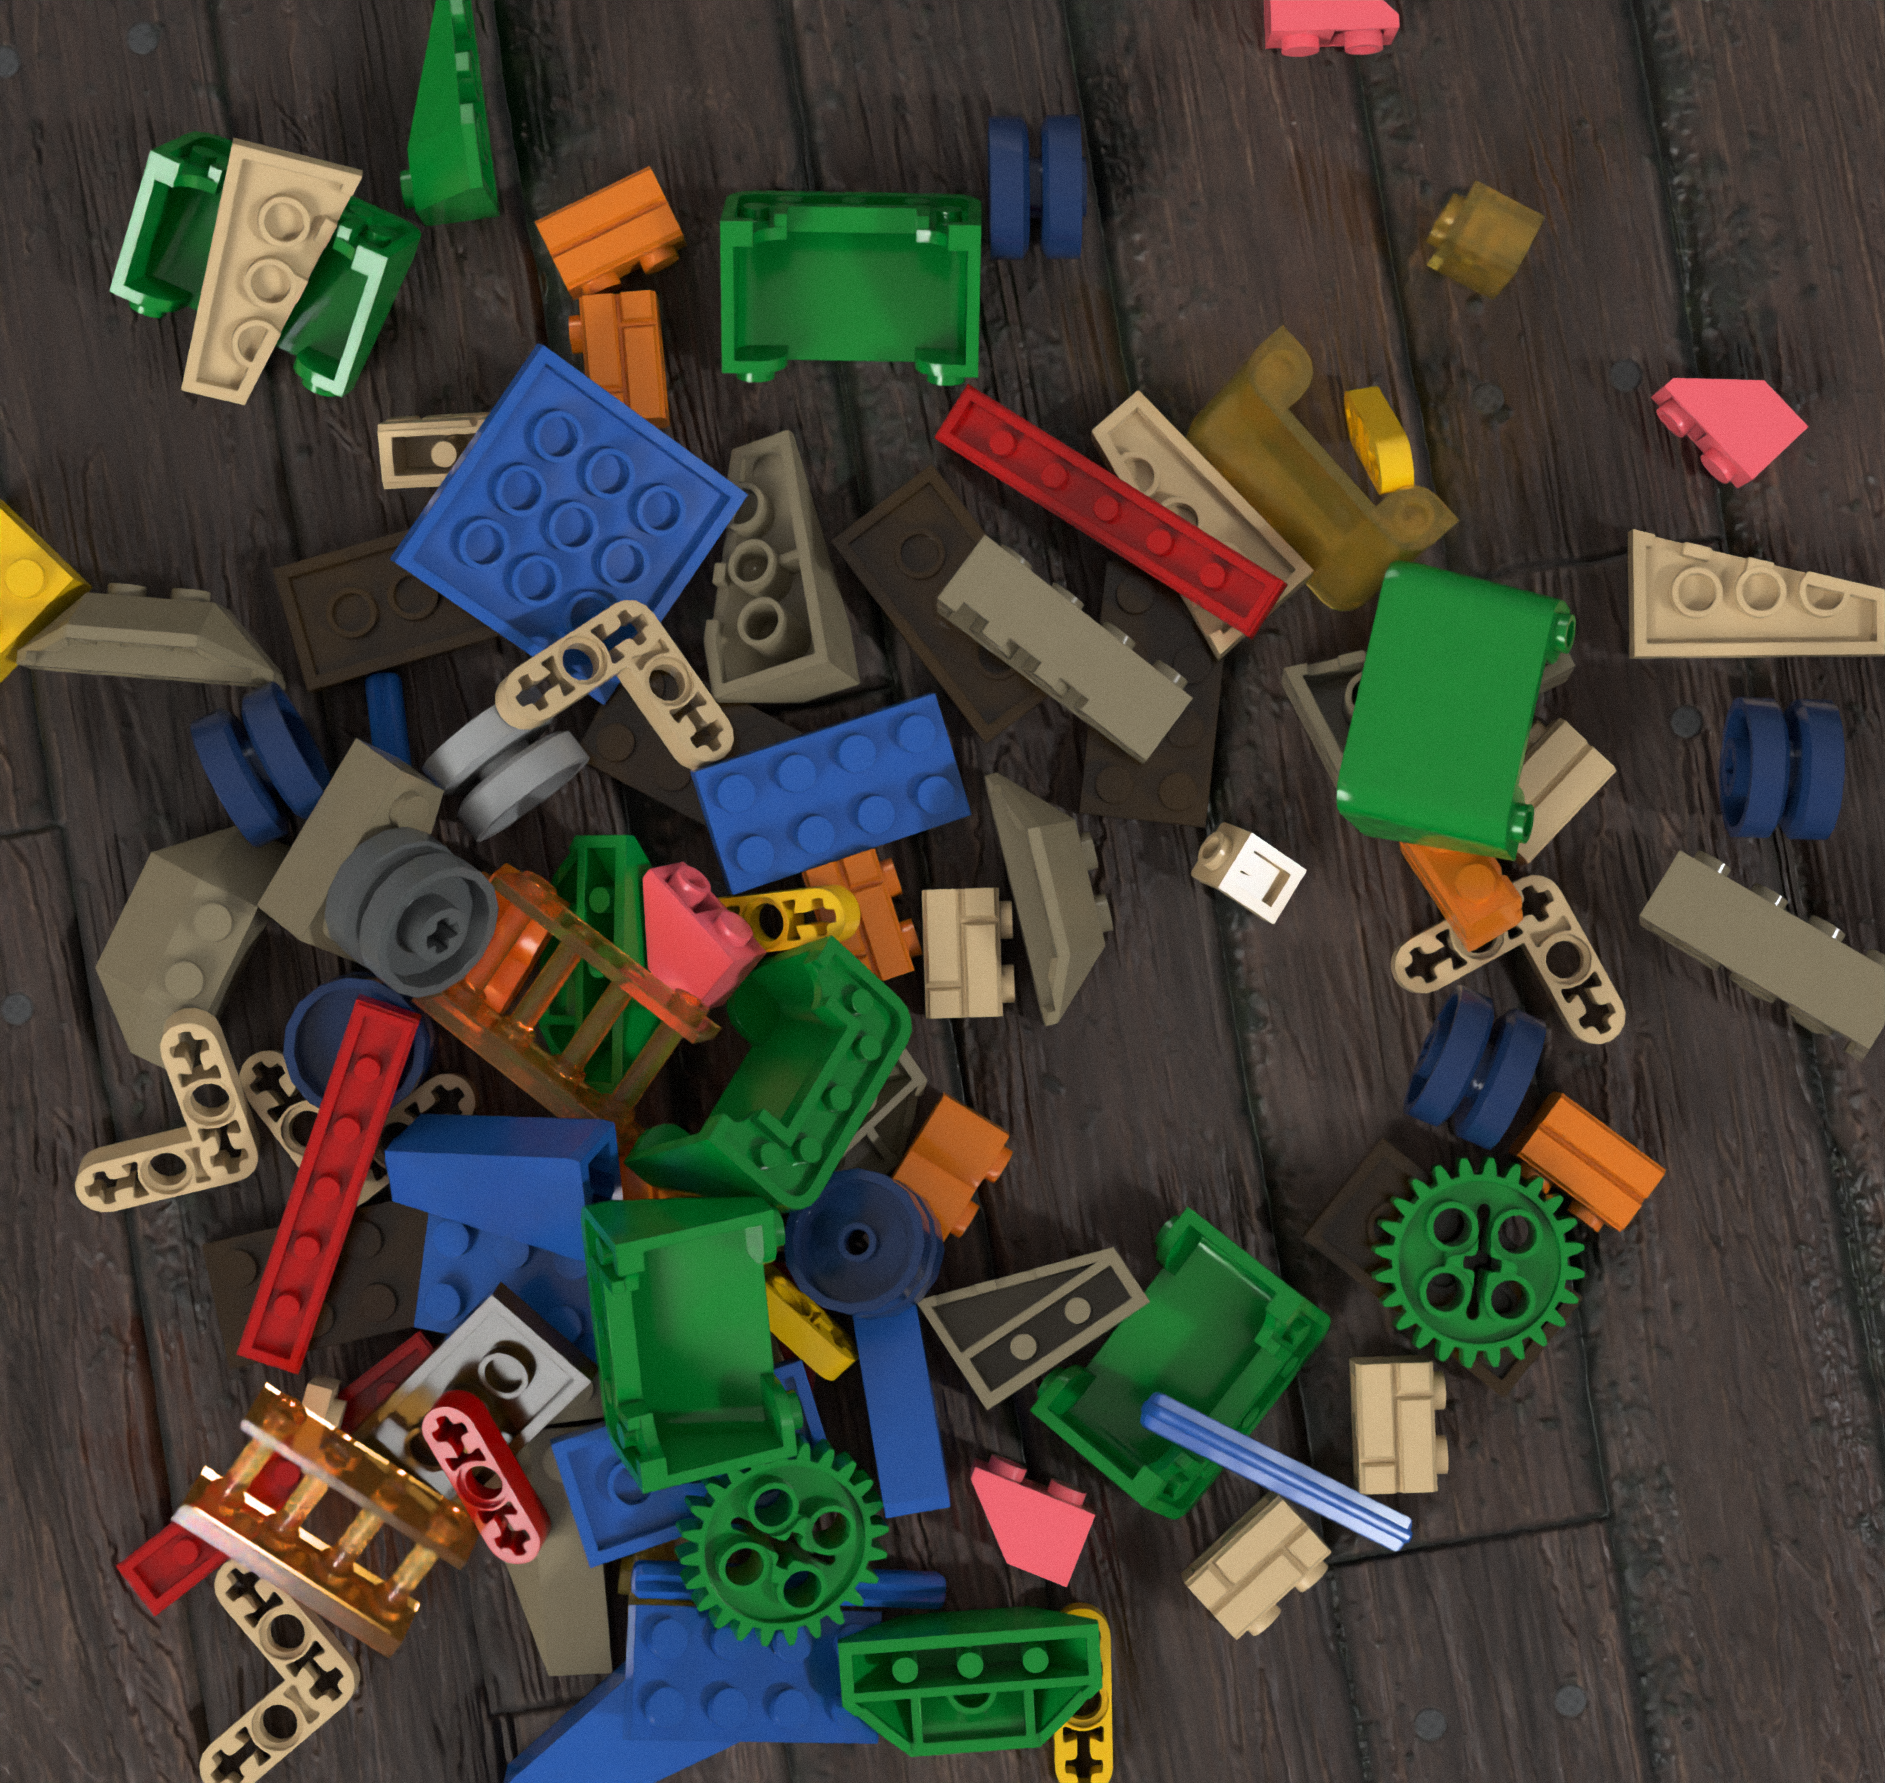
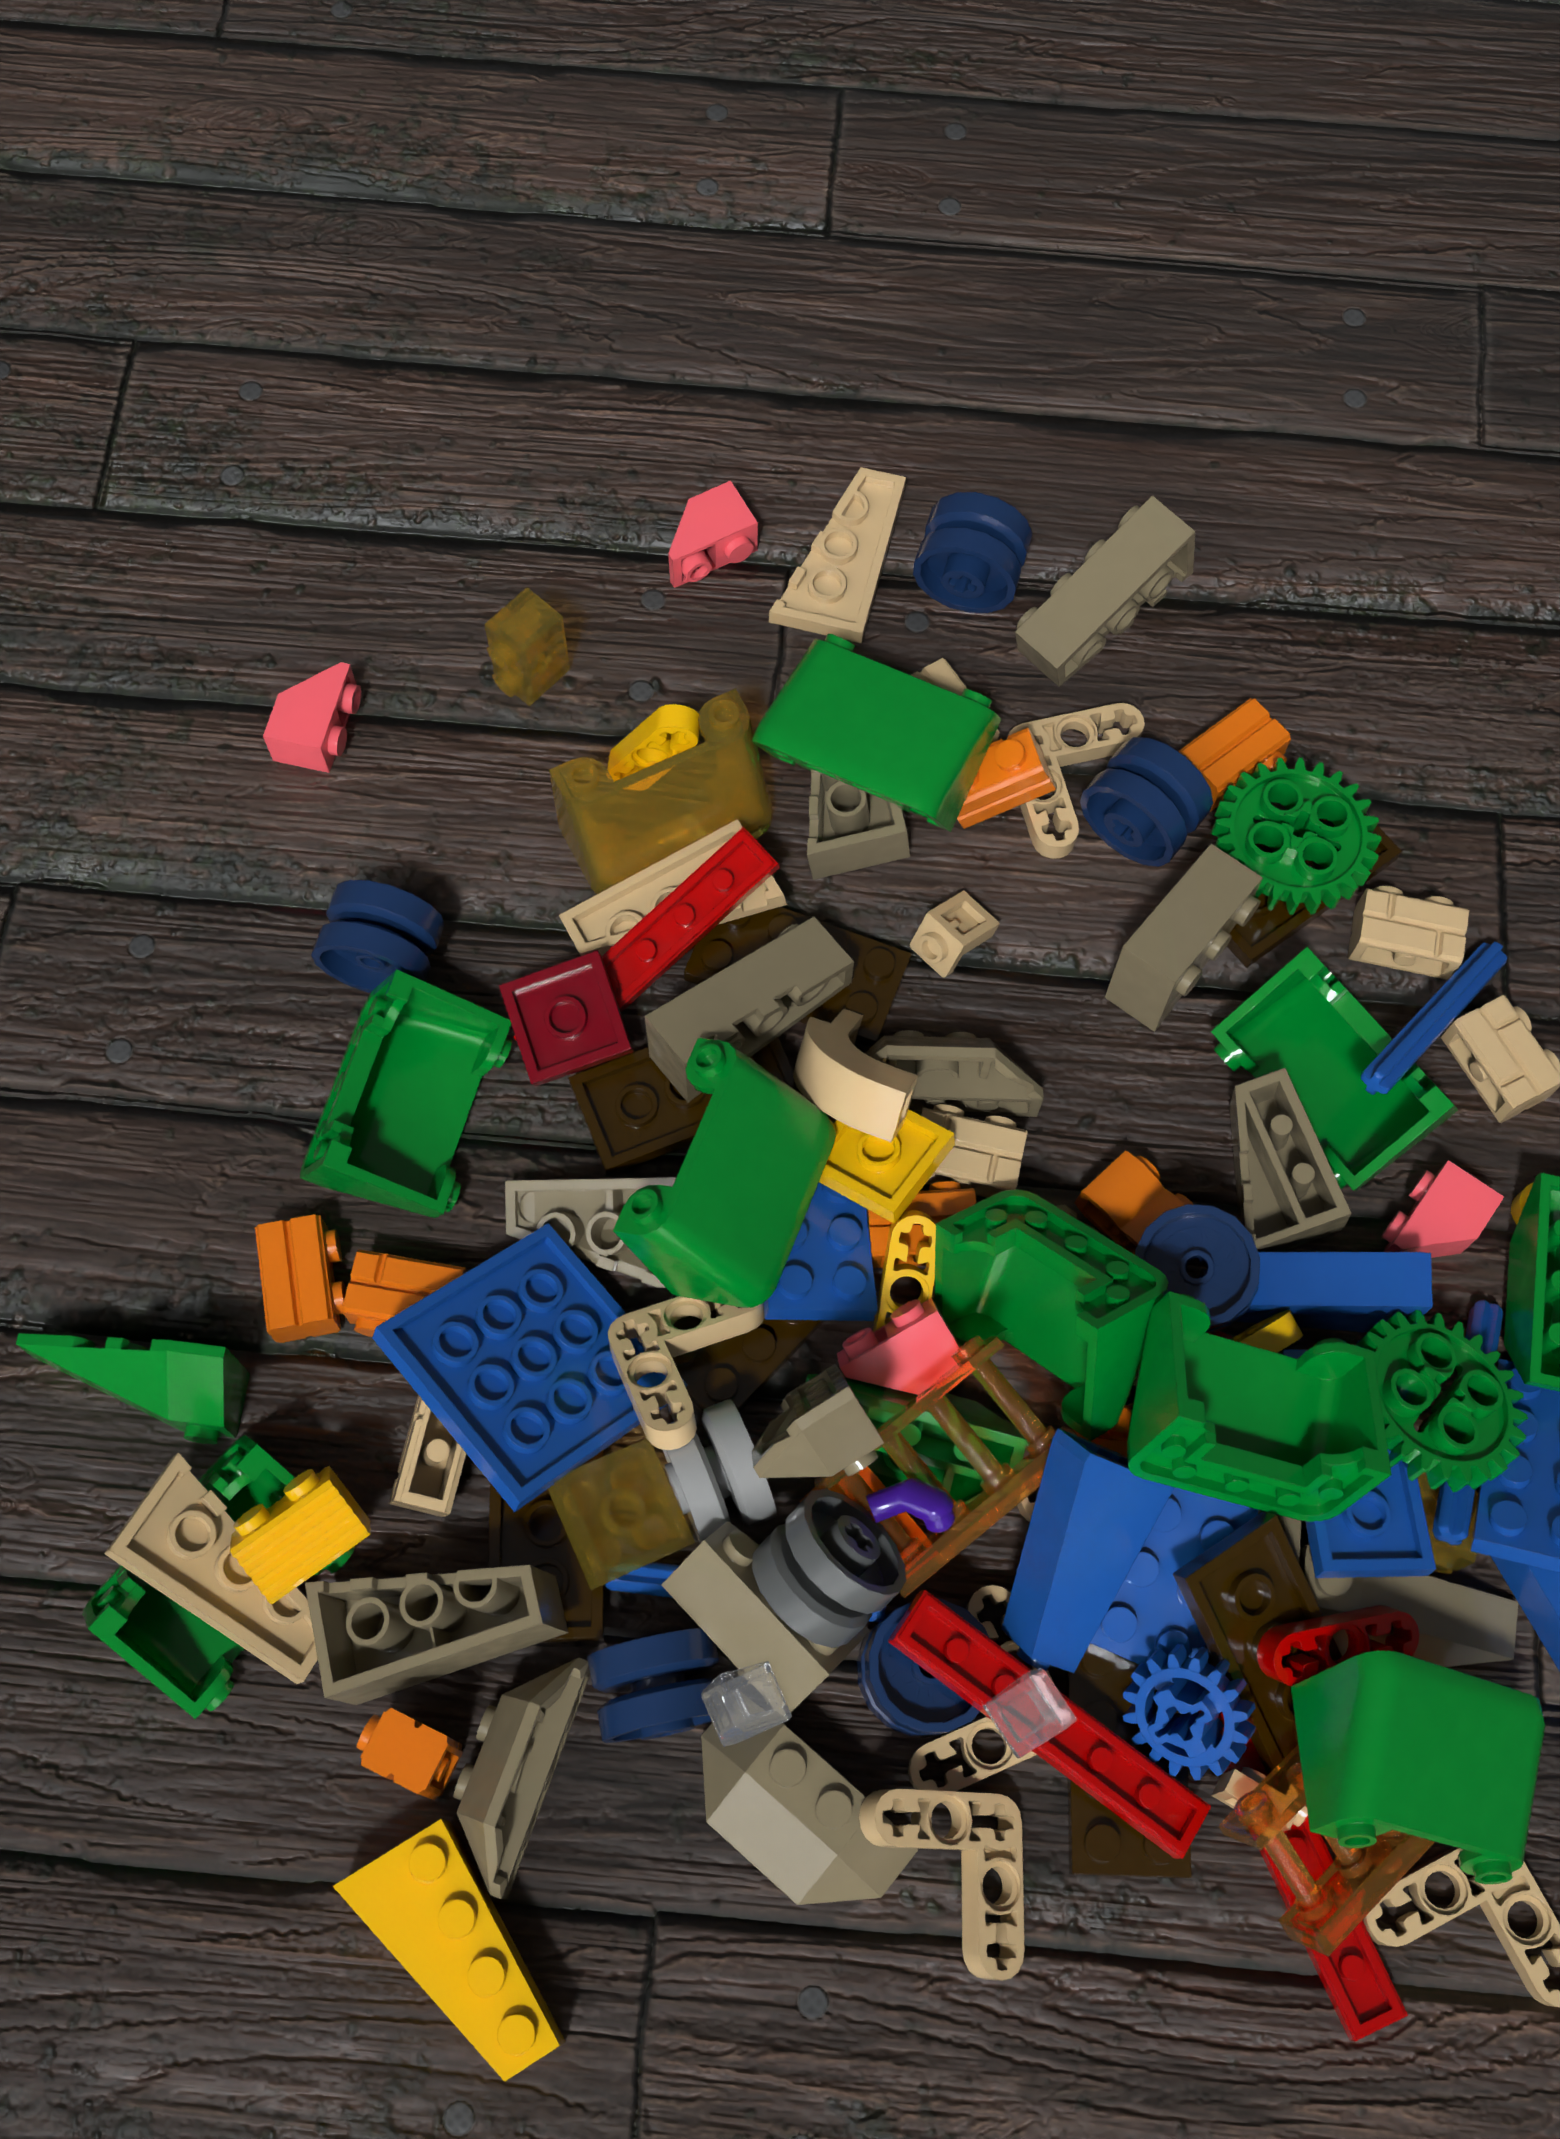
camera: 75 degrees left, 20 degrees down
none -> yellow brick [230,1466,371,1604]
none -> dark tan wedge [305,1565,569,1705]
none -> orange brick [357,1708,463,1800]
none -> dark red plate [499,950,634,1087]
none -> clear yellow plate [548,1439,695,1591]
none -> green windscreen [613,1038,836,1308]
none -> clear slope [701,1661,792,1747]
none -> dark tan wedge [752,1364,884,1478]
none -> tan arch [793,1009,918,1142]
none -> yellow plate [819,1109,955,1224]
none -> dark purple arm [866,1478,955,1533]
none -> clear slope [983,1668,1077,1758]
none -> dark tan wedge [1105,844,1263,1032]
none -> blue gear [1123,1644,1256,1780]
none -> green windscreen [1291,1651,1545,1884]

